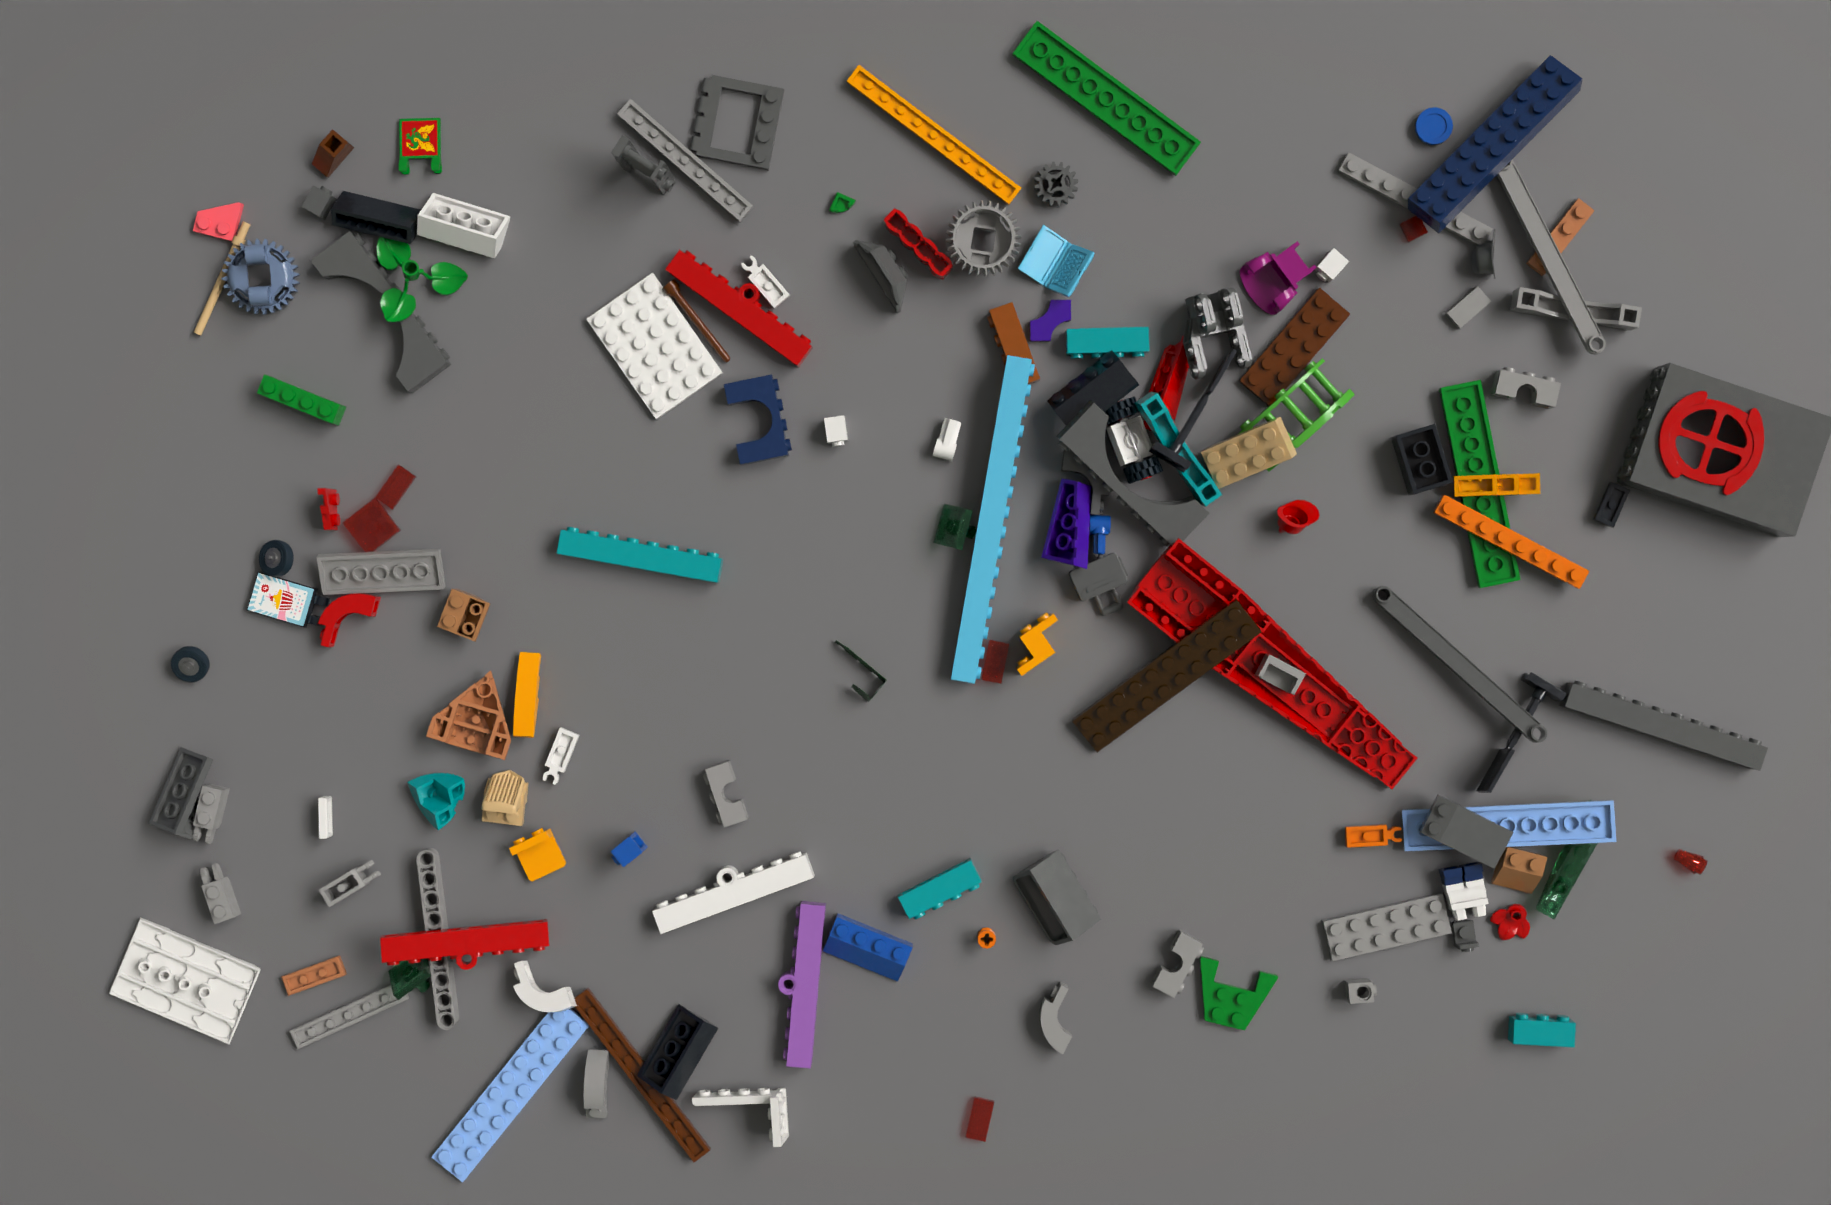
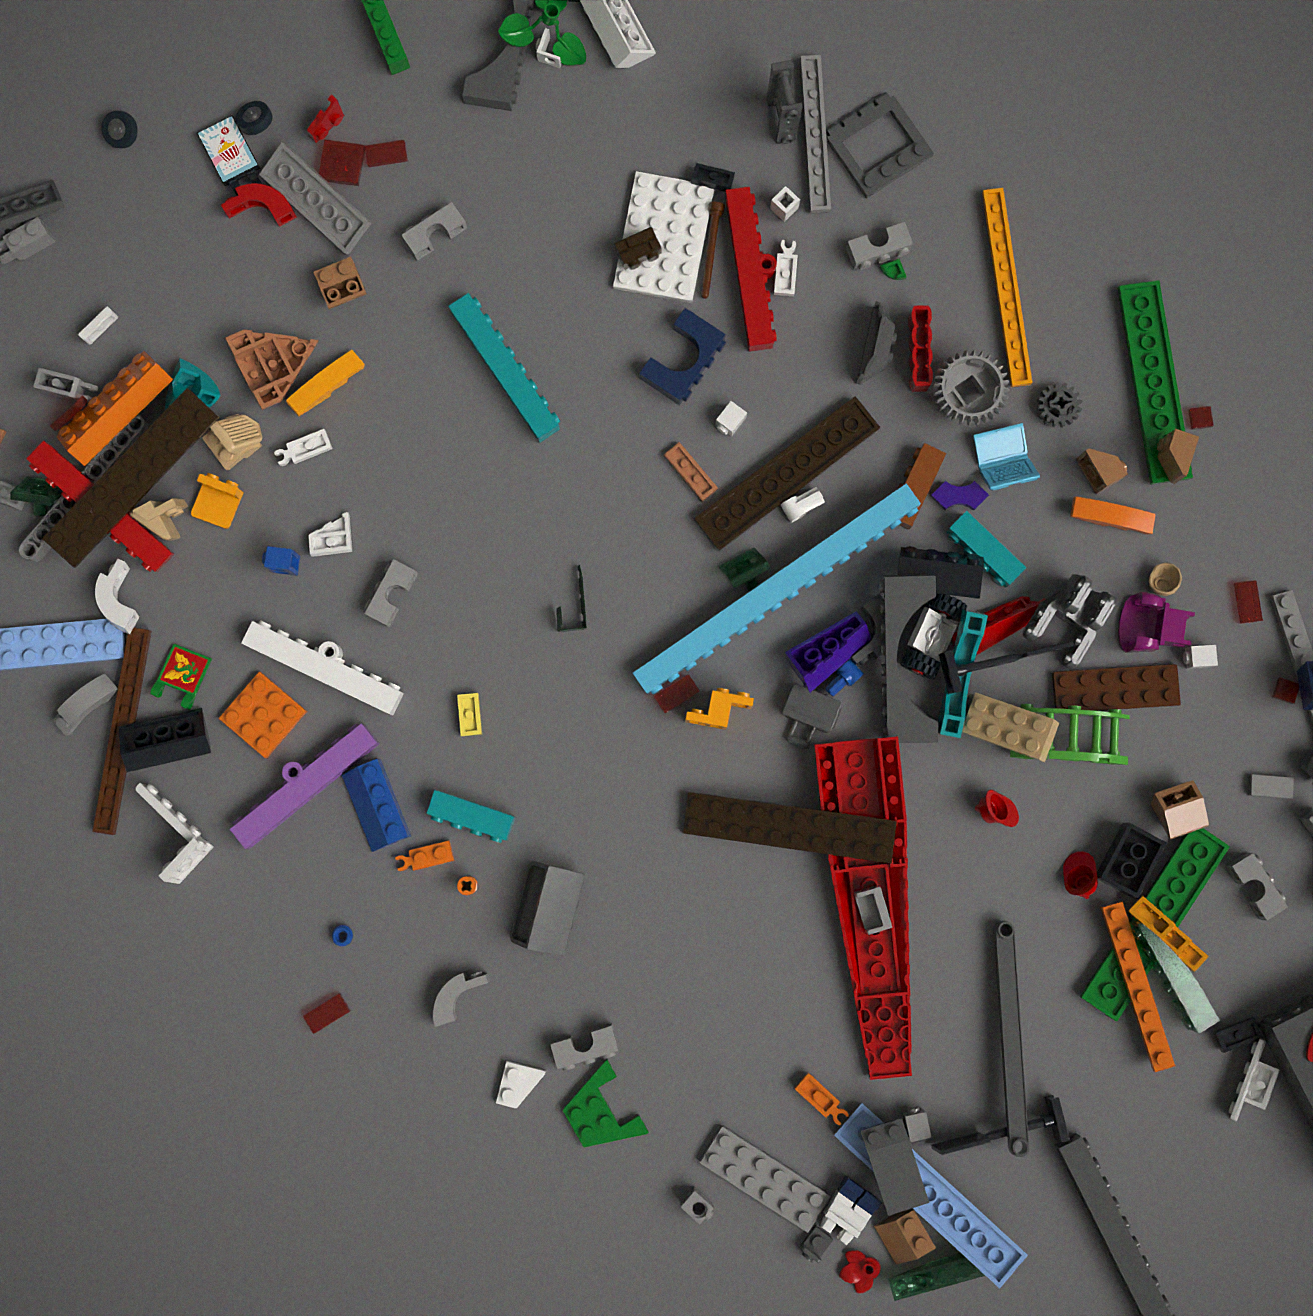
camera: 45 degrees right, 5 degrees down
none -> dark brown plate [42,388,220,568]
none -> clear red tile [50,395,88,431]
none -> orange brick [56,351,173,466]
none -> tan piece [129,498,188,541]
none -> flag [150,644,212,710]
none -> orange plate [219,671,308,759]
none -> white wing [309,512,352,557]
none -> blue plate [332,925,353,946]
none -> orange plate [395,840,455,871]
none -> light grey arch [401,202,467,261]
none -> light yellow plate [457,693,482,736]
none -> white wing [496,1061,546,1108]
none -> white bracket [536,28,561,68]
none -> dark brown brick [614,227,662,270]
none -> nougat tile [664,442,718,502]
none -> black plate [691,163,735,192]
none -> dark brown plate [694,396,881,552]
none -> white brick [770,186,800,222]
none -> light grey arch [846,222,913,270]
none -> light grey brick [902,1107,931,1142]
none -> red piece [1063,851,1098,899]
none -> orange slope [1070,496,1156,535]
none -> medium nougat slope [1076,448,1128,494]
none -> clear green slope [1129,920,1220,1034]
none -> tan hair [1148,562,1182,596]
none -> medium nougat slope [1151,780,1209,839]
none -> medium nougat slope [1157,429,1199,484]
none -> clear red tile [1188,406,1214,430]
none -> white bracket [1229,1039,1280,1121]
none -> clear red tile [1234,580,1263,624]

